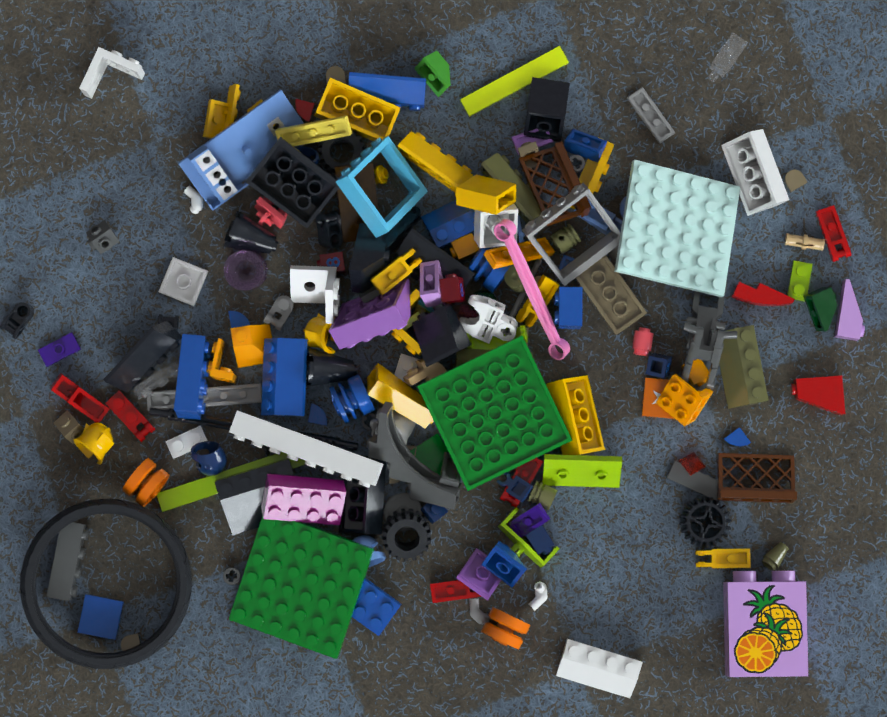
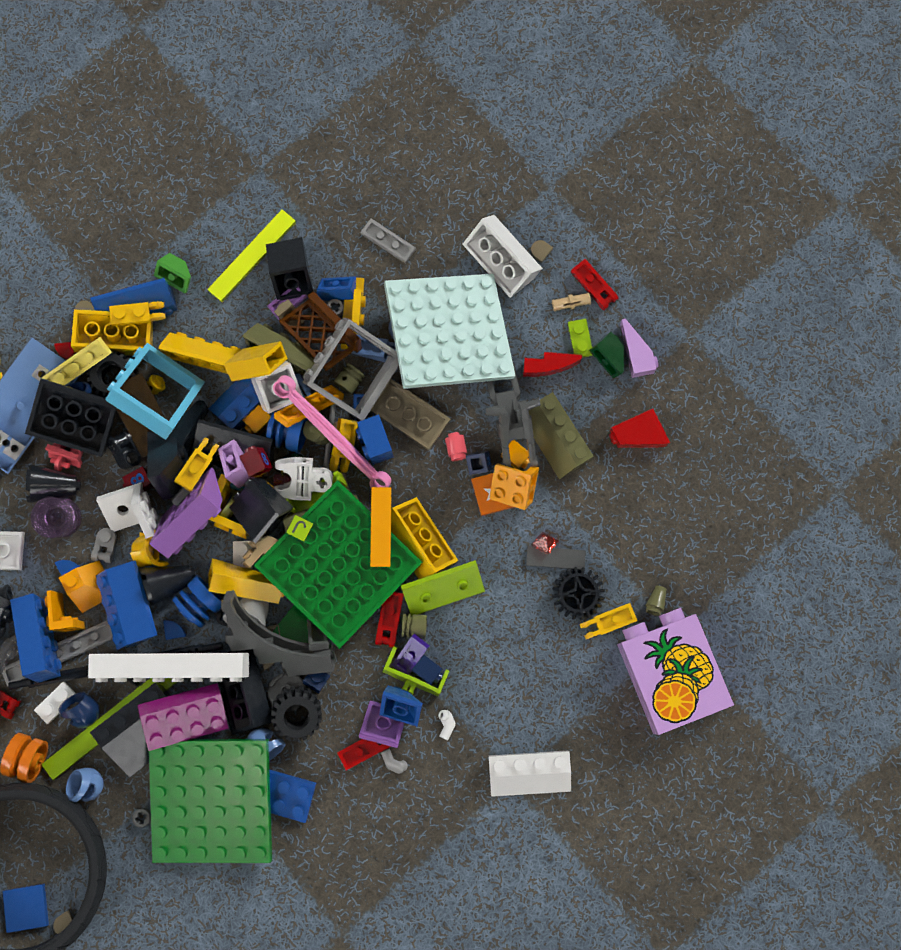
camera: 15 degrees left, 5 degrees down
orange wheel [481,607,530,650] -> none
dark blue plate [497,472,533,503] -> none
clear hinge [707,32,748,84] -> none
reddish brown fence [717,453,797,503] -> none
blue tile [724,427,751,447] -> none
none -> medium blue helmet [66,768,104,802]
none -> yellow hinge [109,301,166,326]
none -> lime tile [286,515,313,541]
none -> light orange tile [370,487,391,567]

